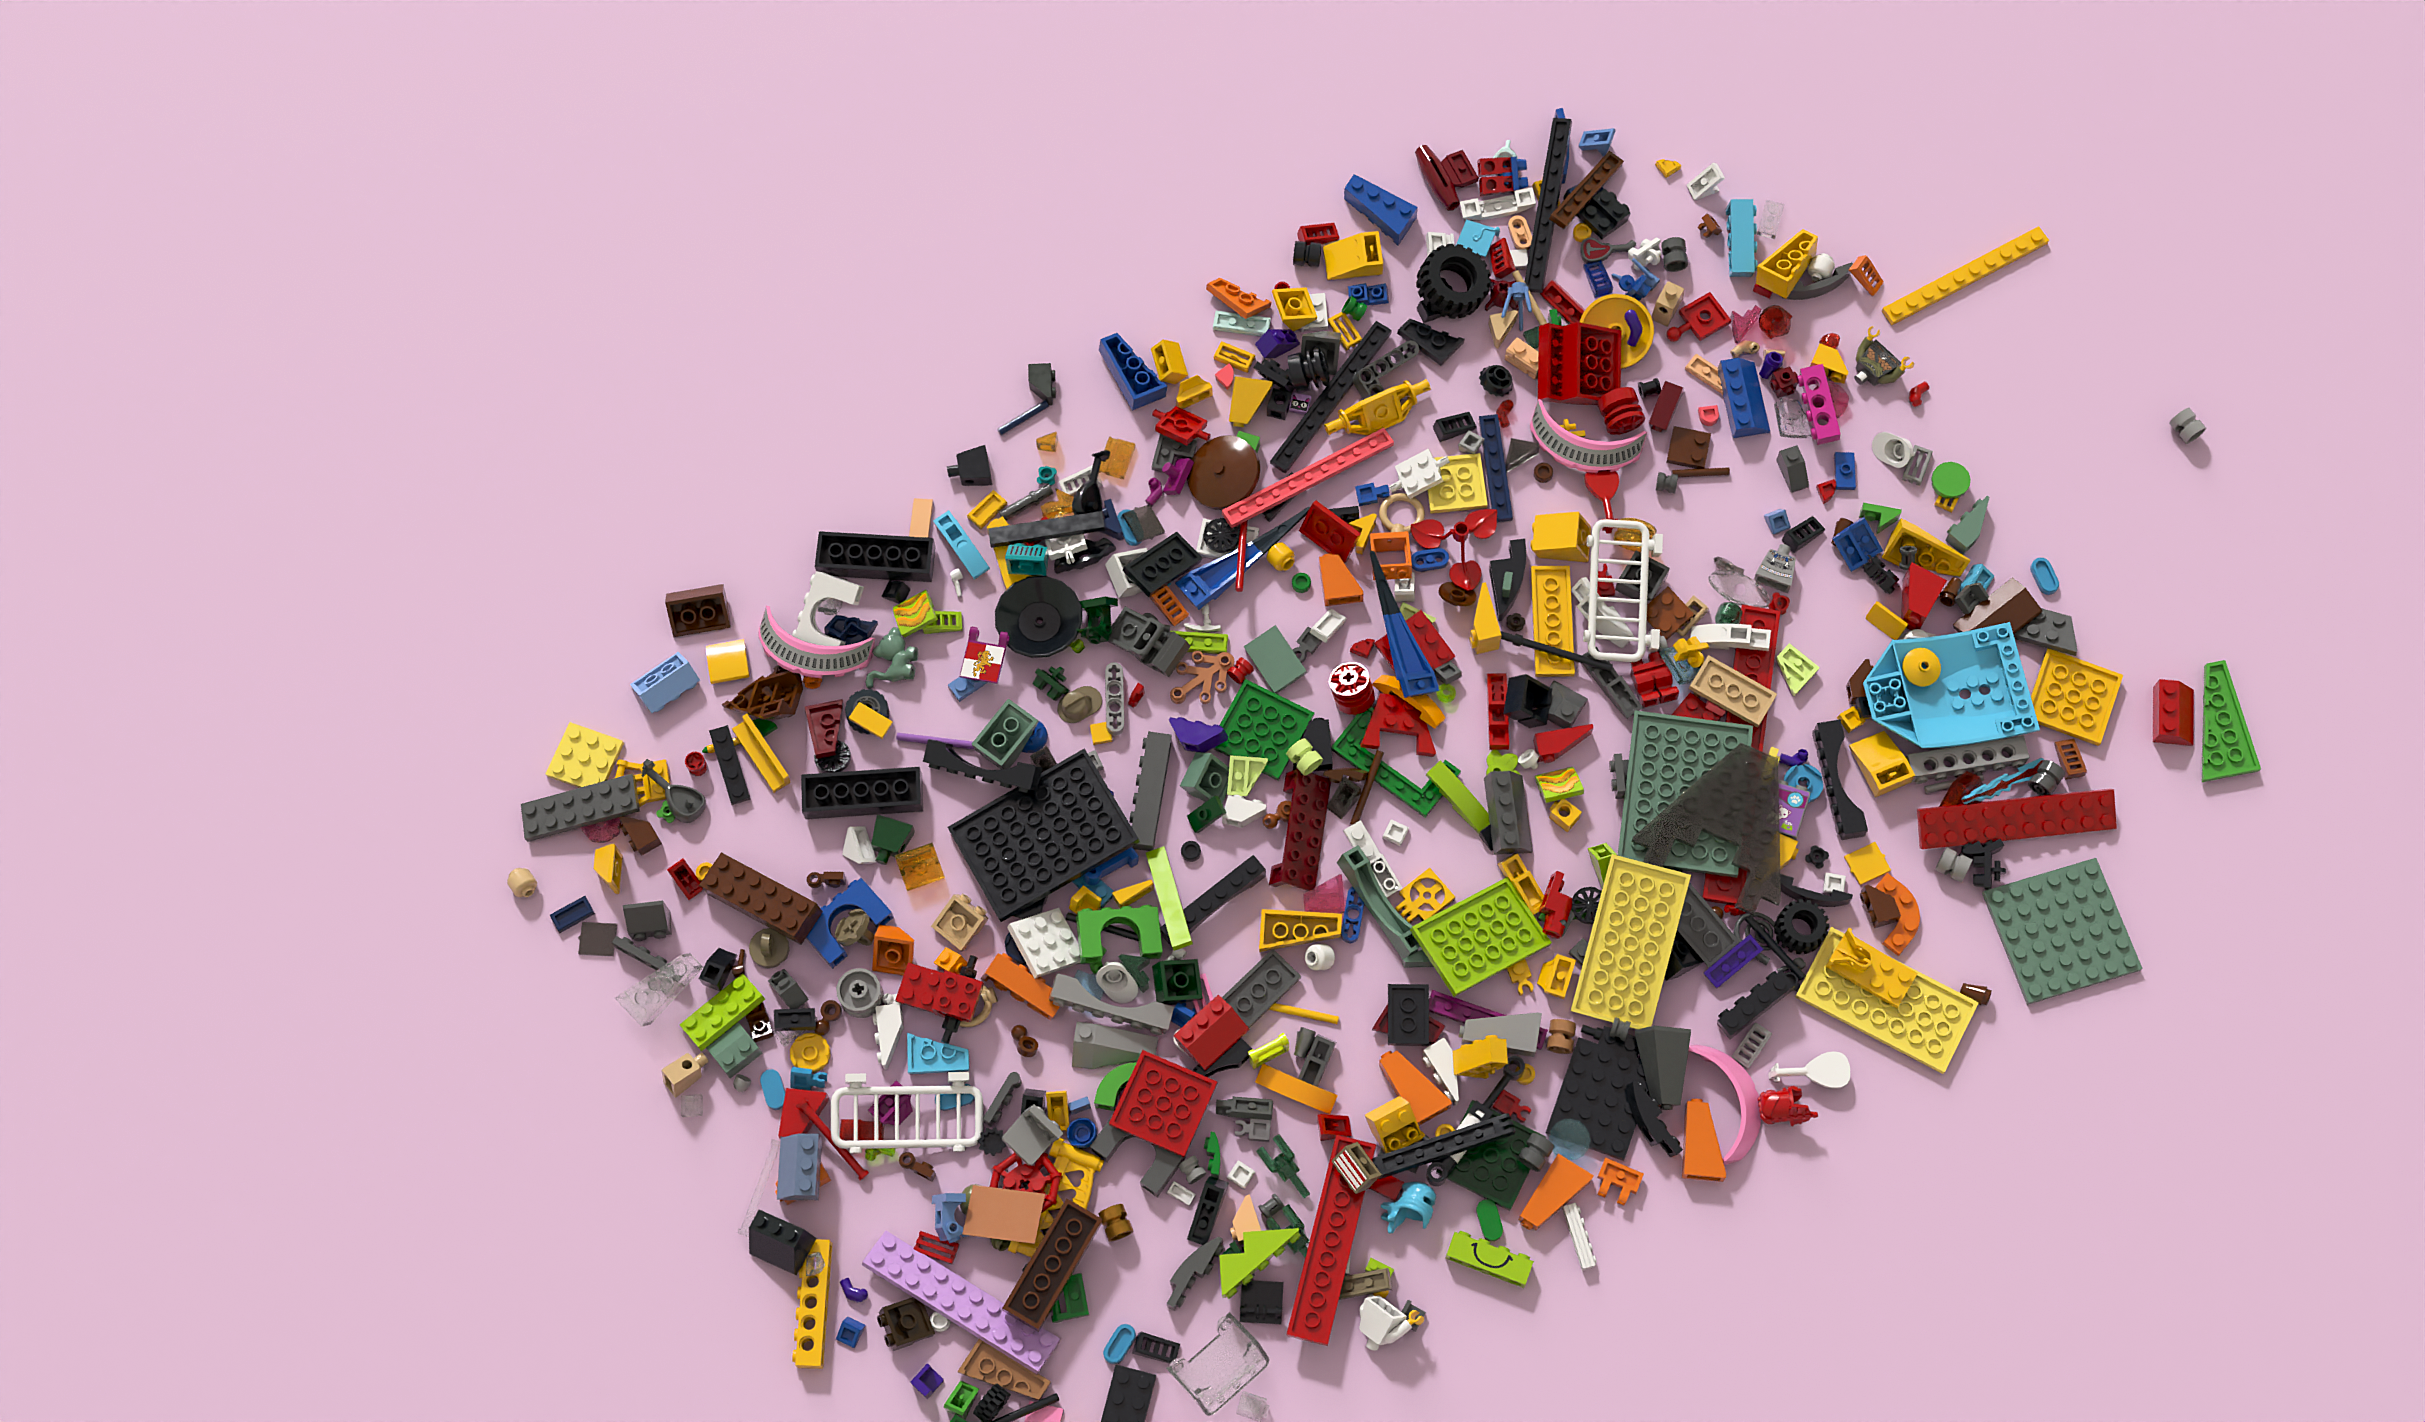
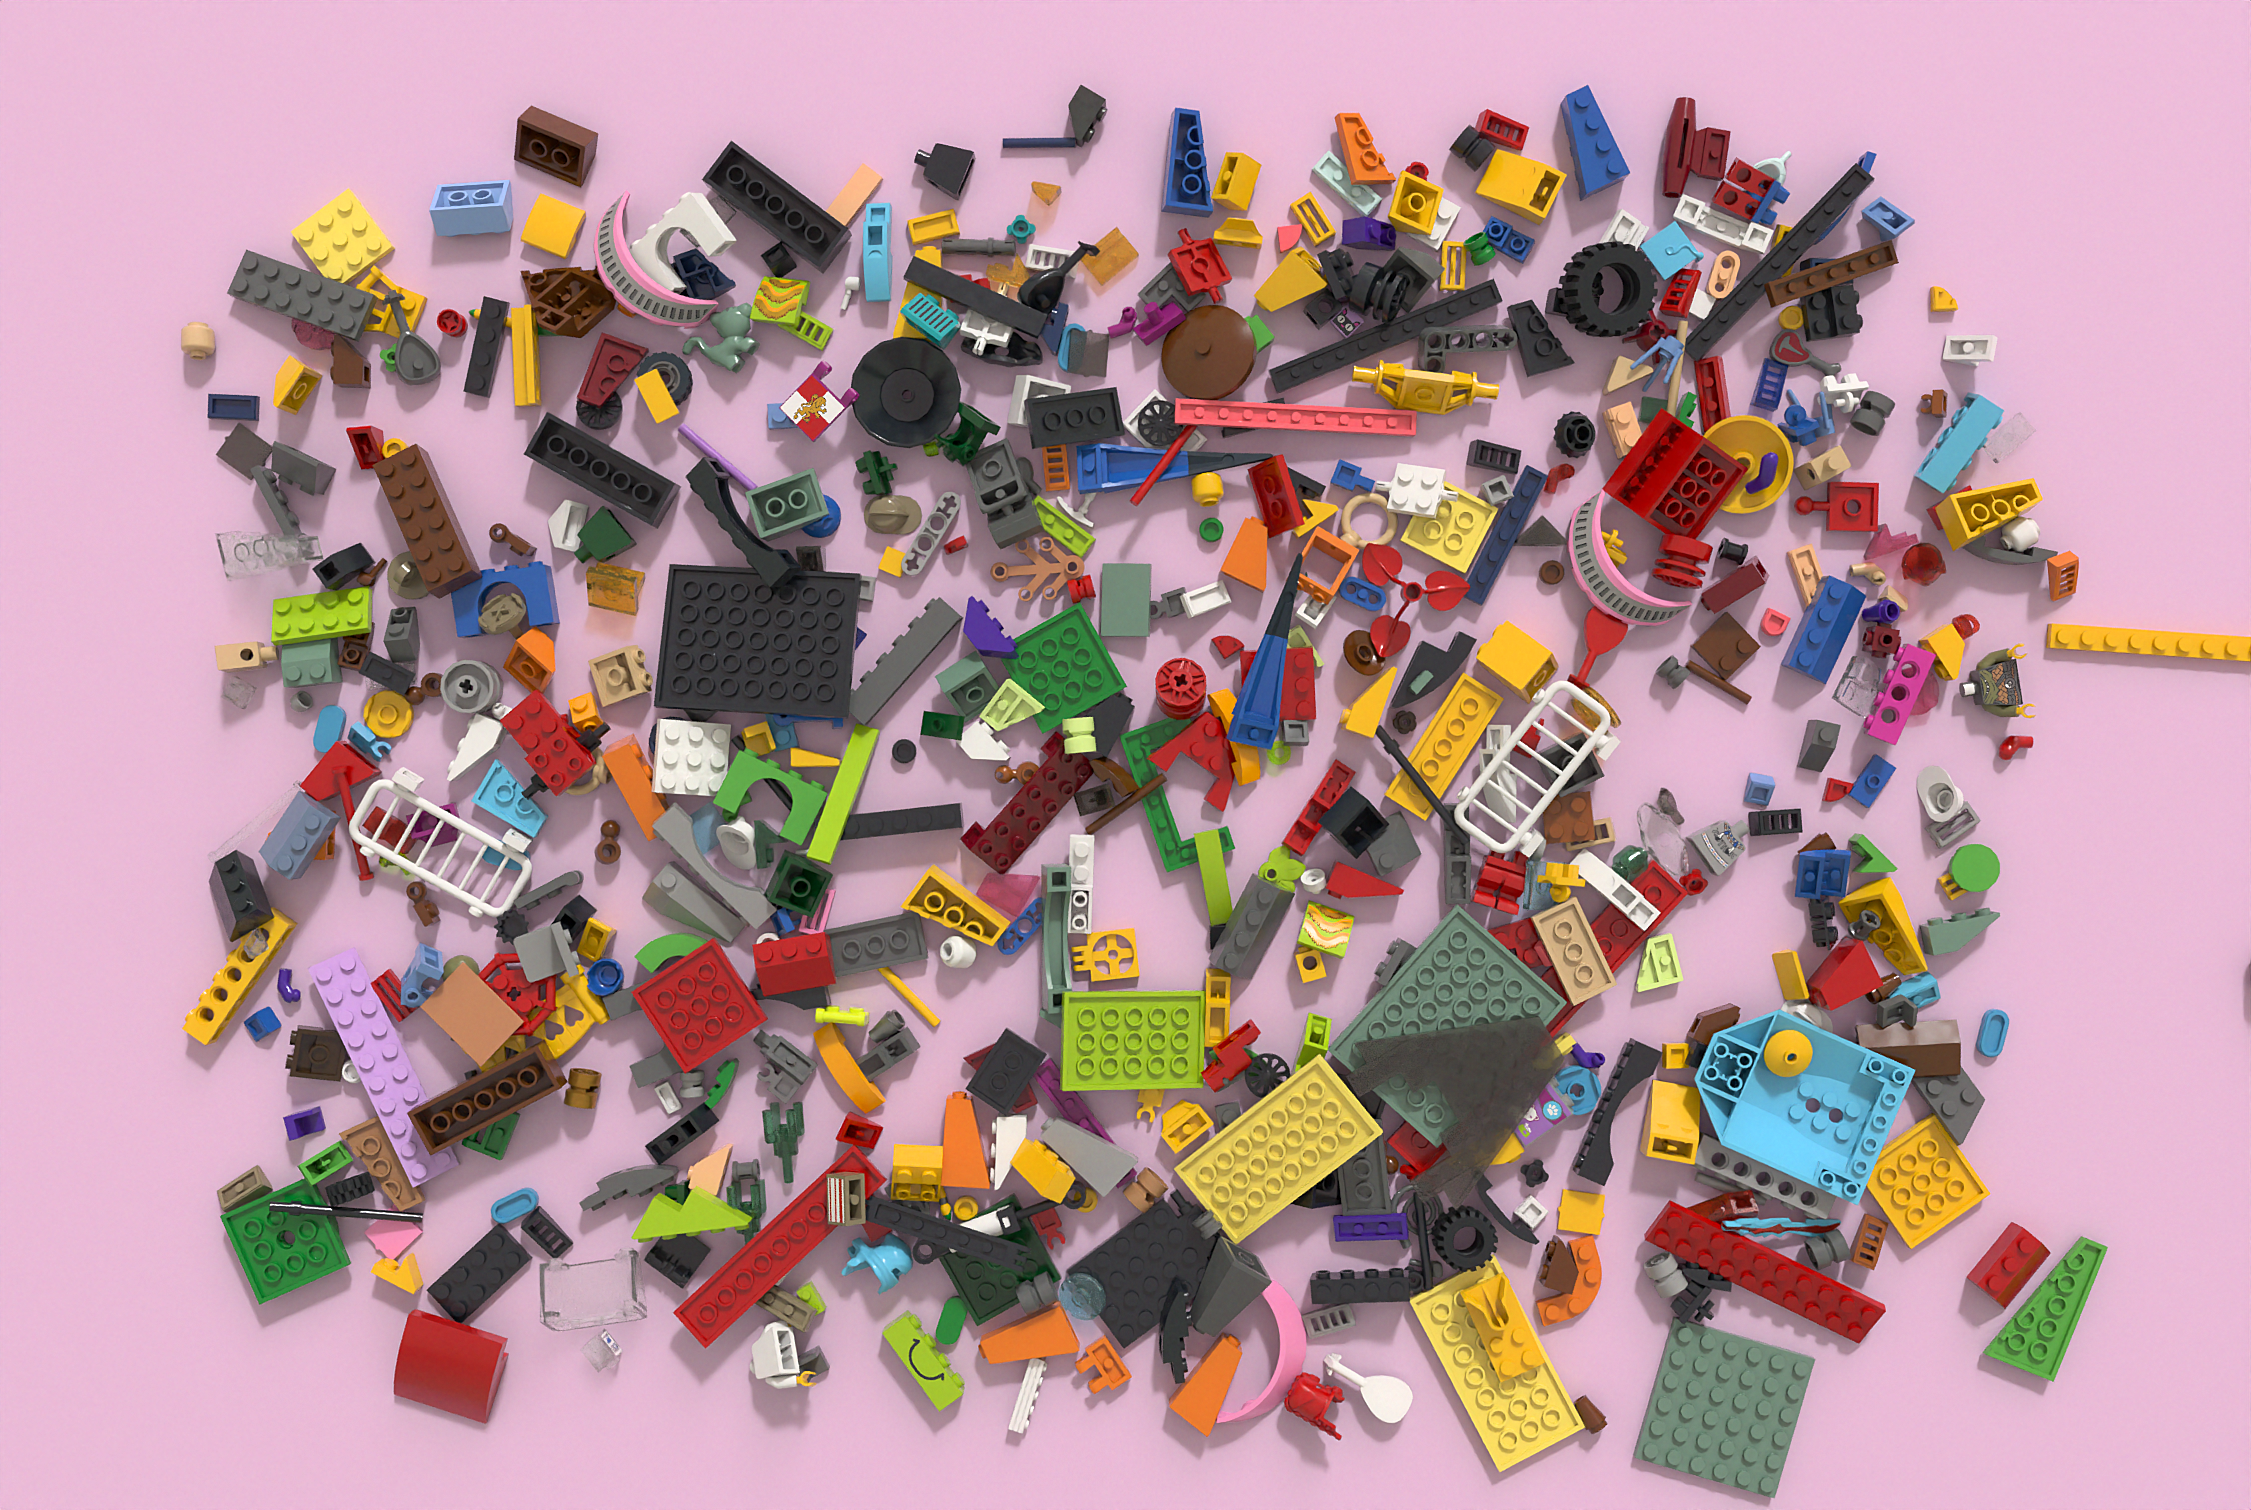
camera: 30 degrees right, 20 degrees up
medium blue tile [1068,1097,1091,1115] -> none
white tile [1227,1160,1255,1190] -> none
white tile [1383,820,1409,846] -> none

